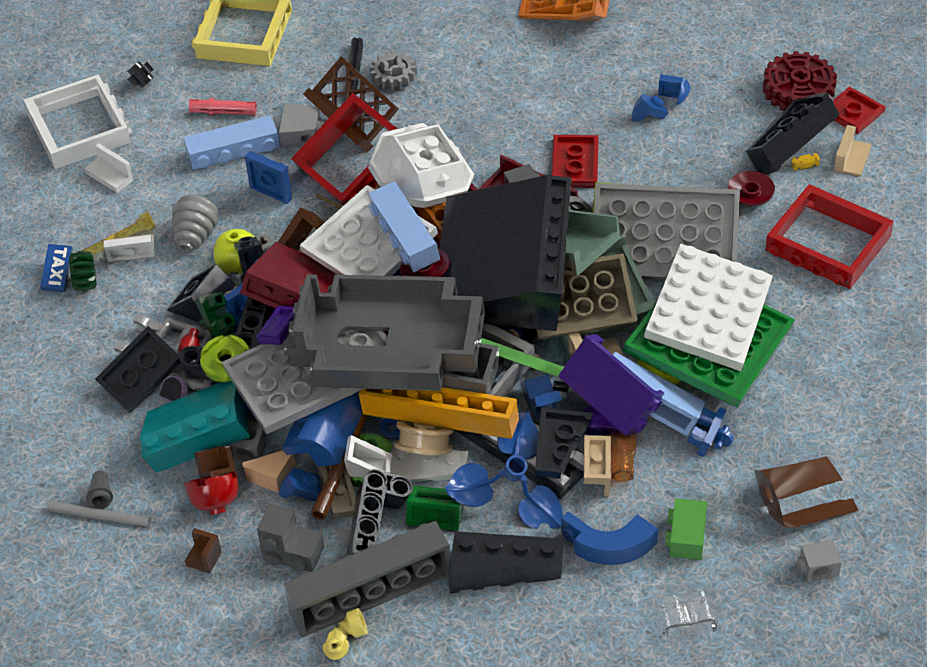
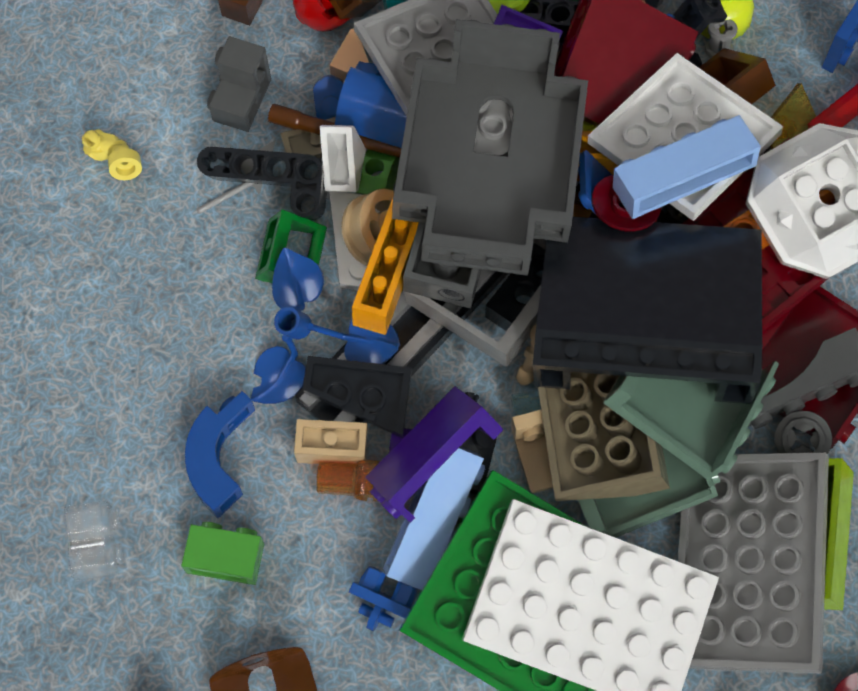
camera: 90 degrees right, 20 degrees up
dark grey brick [283,521,451,638] -> none
black wedge [448,531,563,594] -> none
bright green sticker [480,338,564,377] -> none
blue brick [520,374,562,420] -> none

